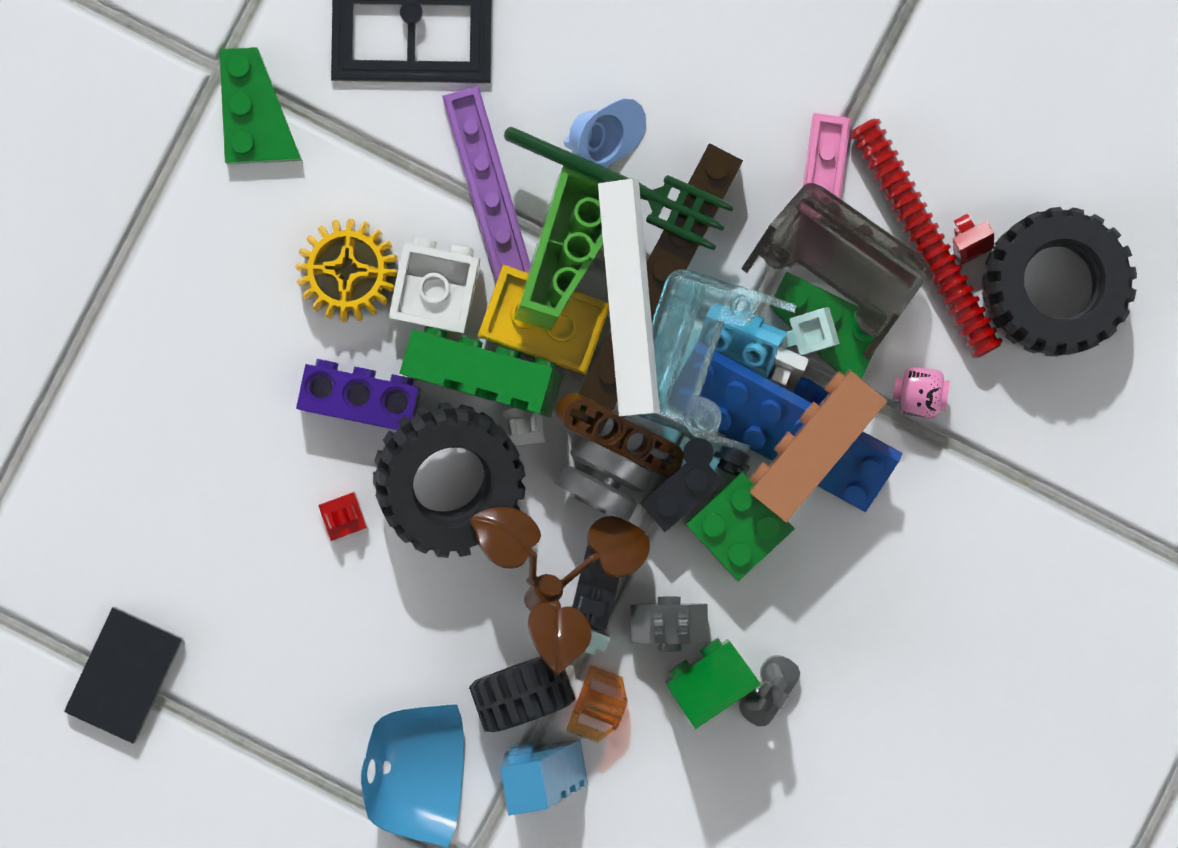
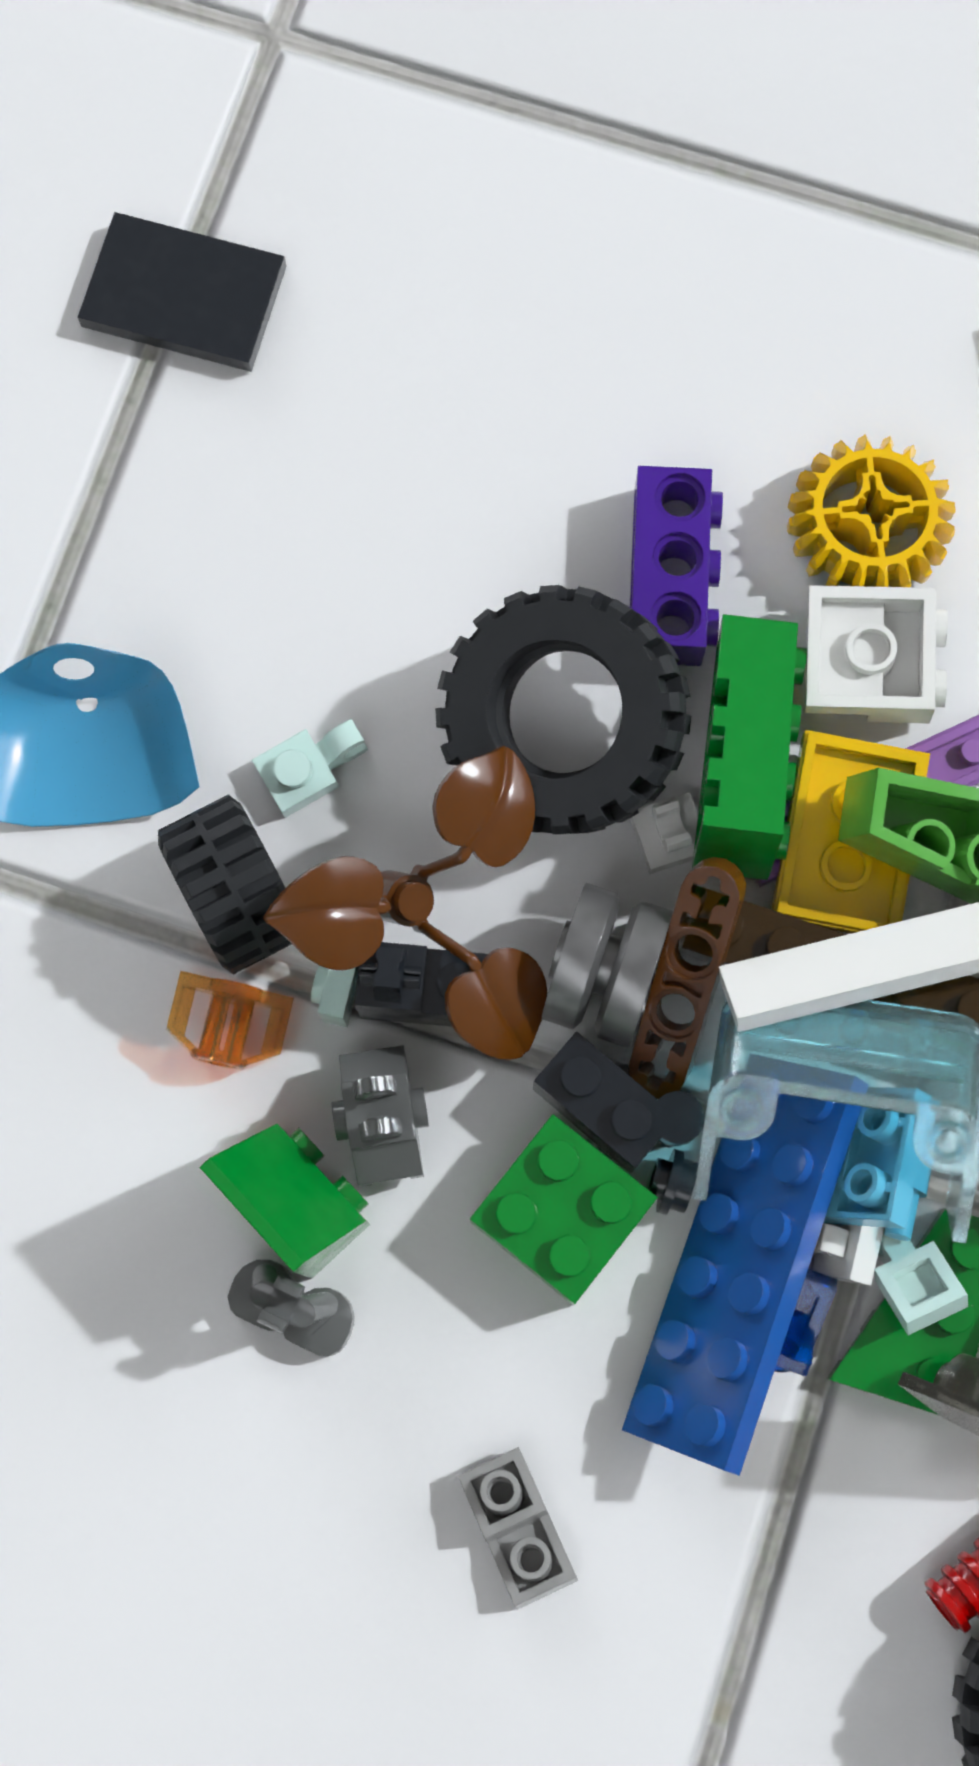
camera: 85 degrees right, 10 degrees down
red tile [318,492,368,541] -> none
dark azure wedge [500,739,588,816] -> none
nougat brick [749,369,887,523] -> none
bright pink head [892,366,950,419] -> none
none -> light aqua plate [252,719,368,818]
none -> light grey slope [458,1447,578,1610]

